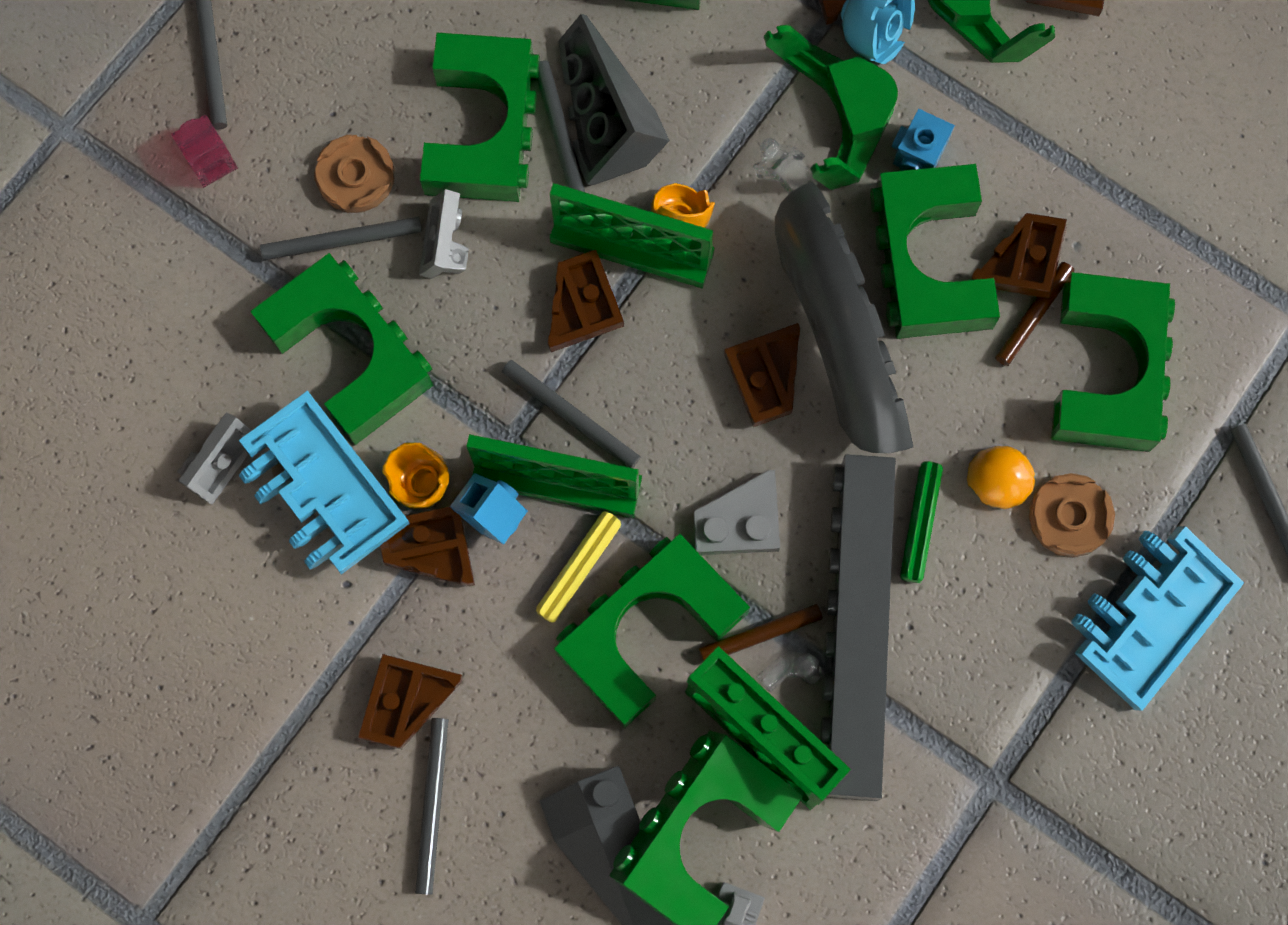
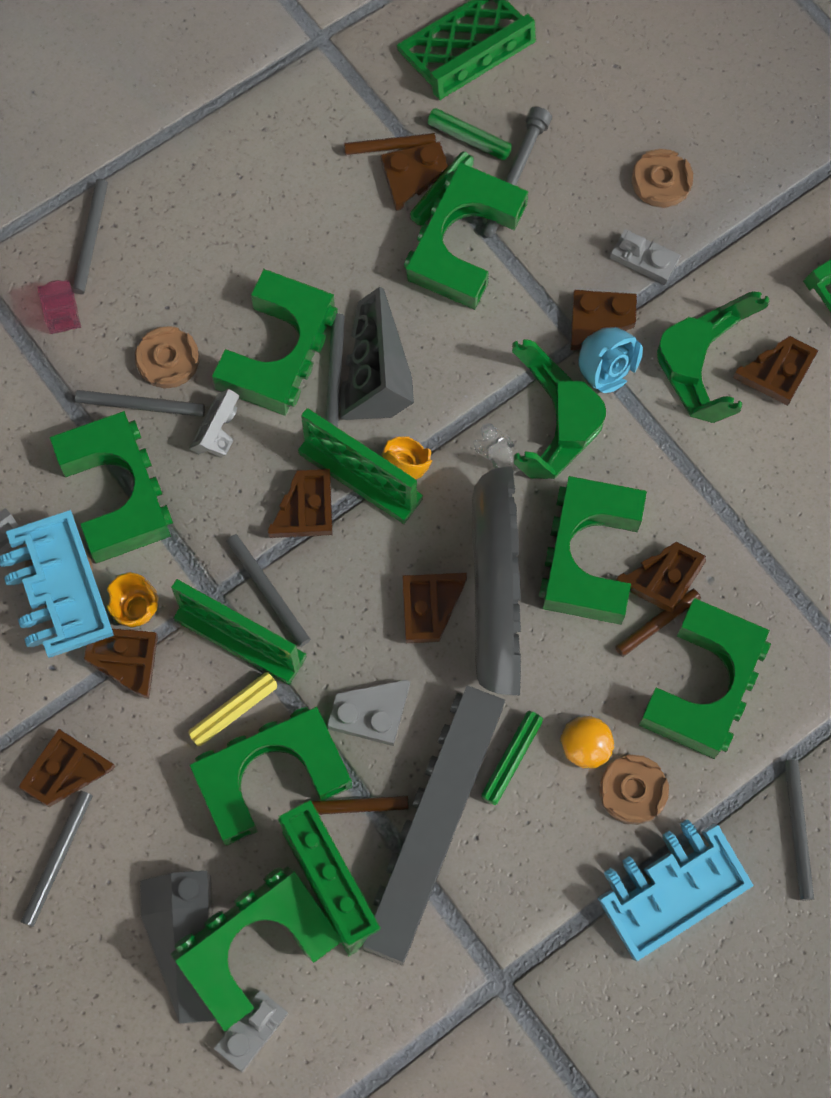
camera: 15 degrees right, 5 degrees down
dark azure brick [450,473,528,545] -> none
clear arm [756,653,822,692] -> none
dark azure brick [891,108,955,171] -> none

